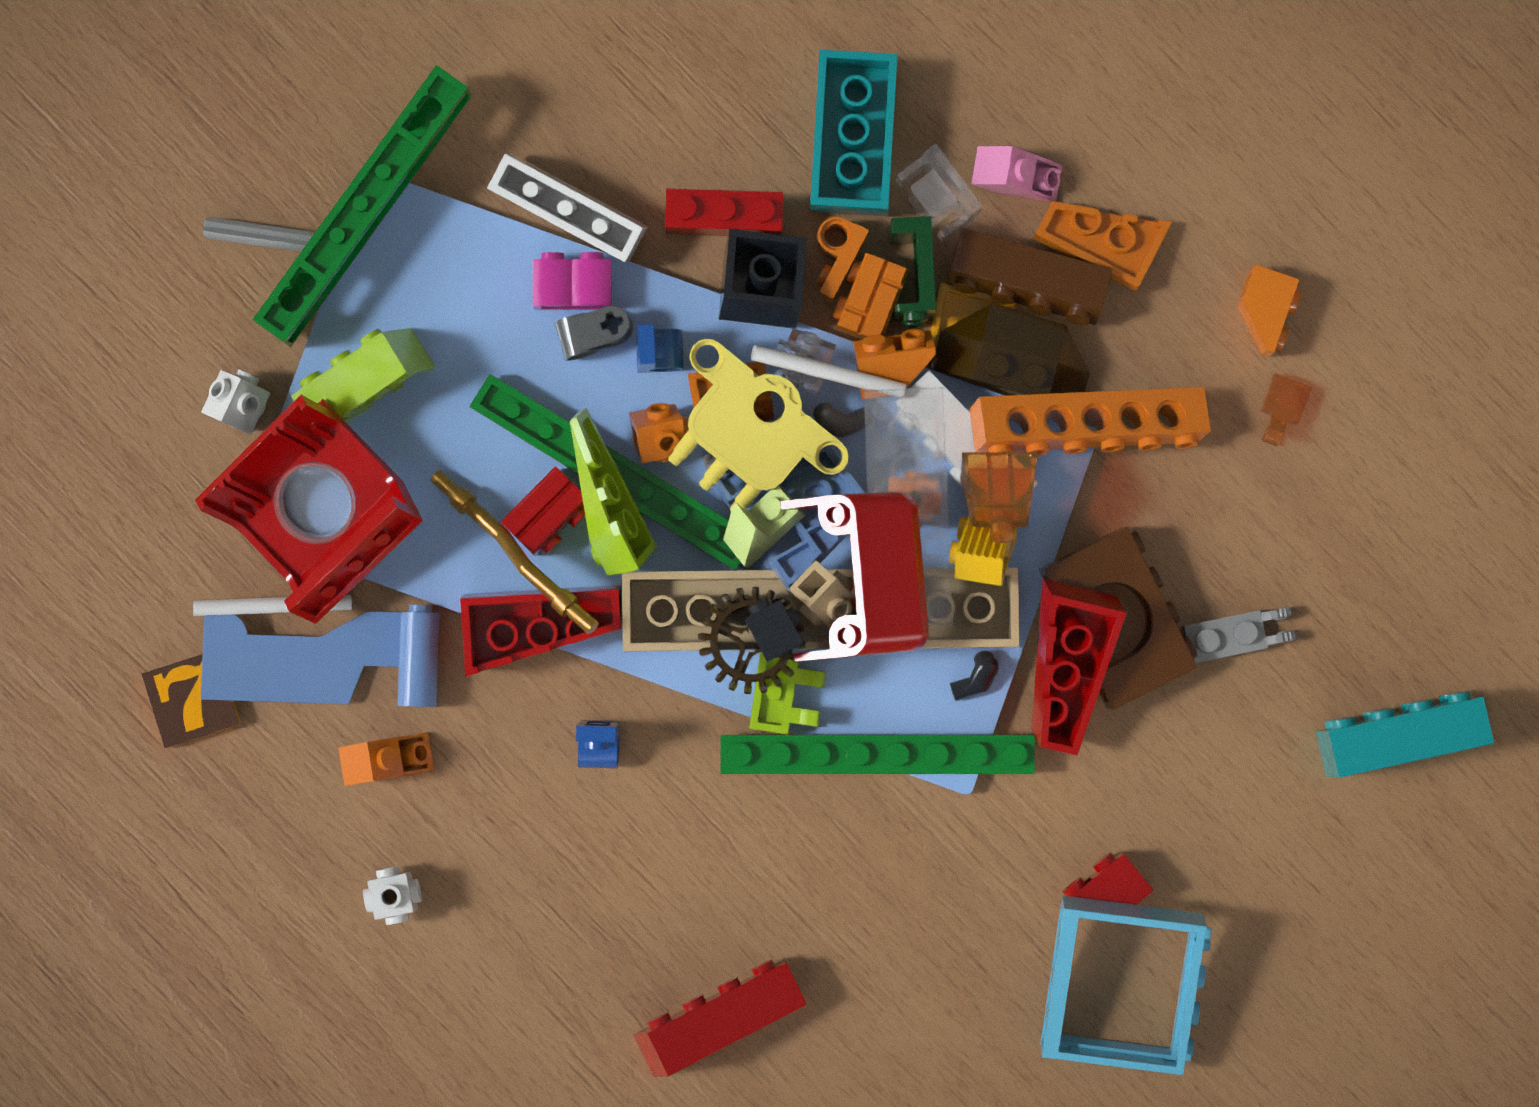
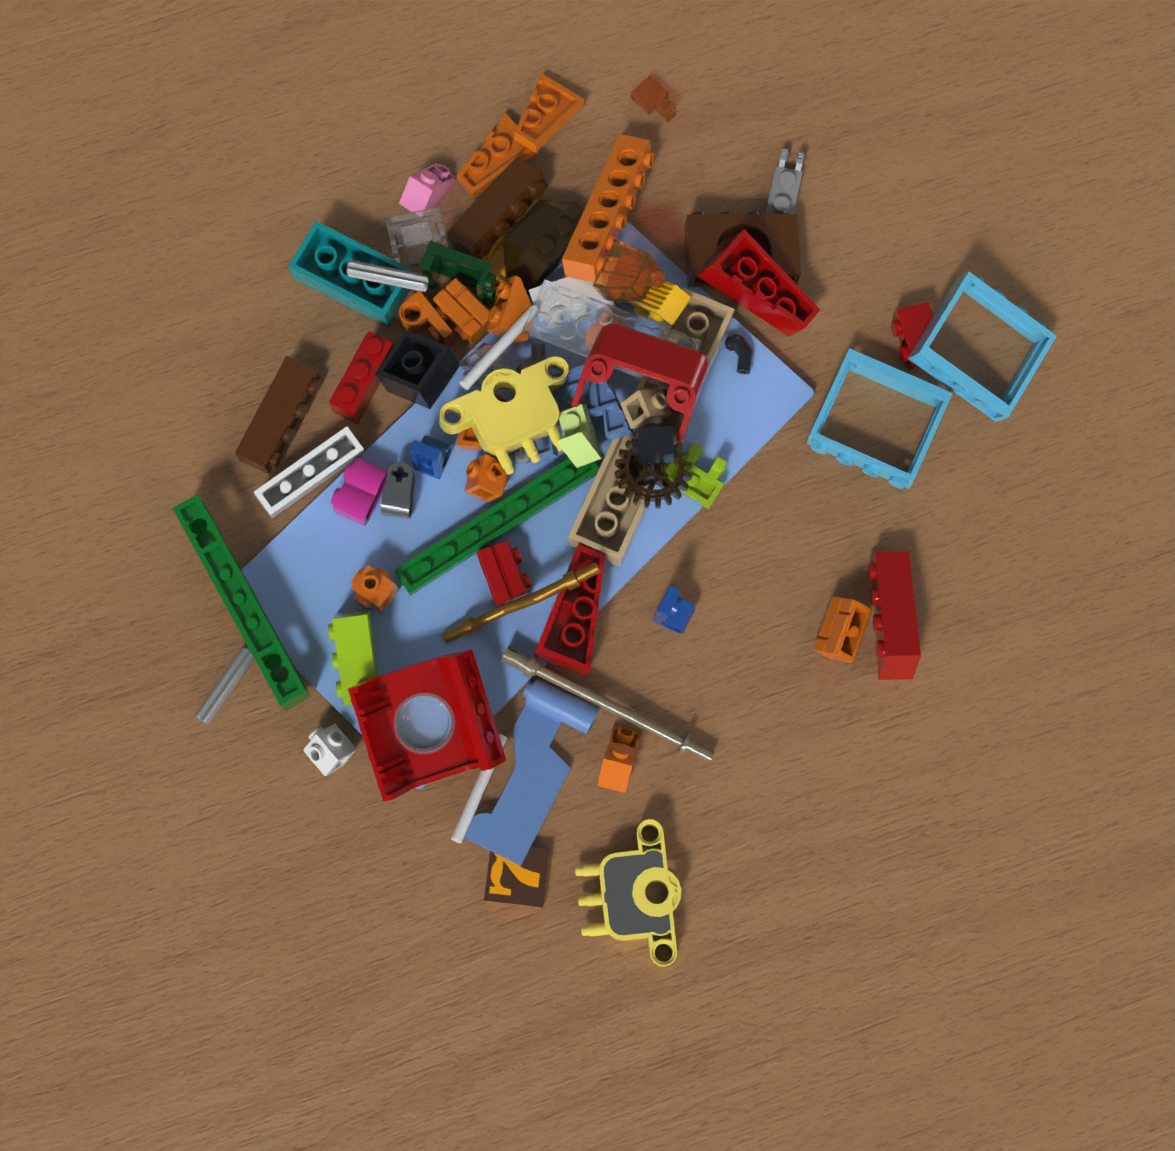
camera: 65 degrees left, 10 degrees down
white brick [363,866,422,925] -> none
lime wedge [570,408,657,576] -> none
green plate [720,735,1035,774] -> none
orange slope [1237,264,1302,357] -> none
teal brick [1316,691,1494,778] -> none
none -> reddish brown brick [235,356,321,475]
none -> light grey axle [346,260,429,292]
none -> orange brick [351,565,399,613]
none -> dark tan bar [501,645,715,762]
none -> orange wing [514,73,584,153]
none -> piece [575,819,682,967]
none -> medium azure window [806,348,953,489]
none -> orange brick [813,597,872,664]

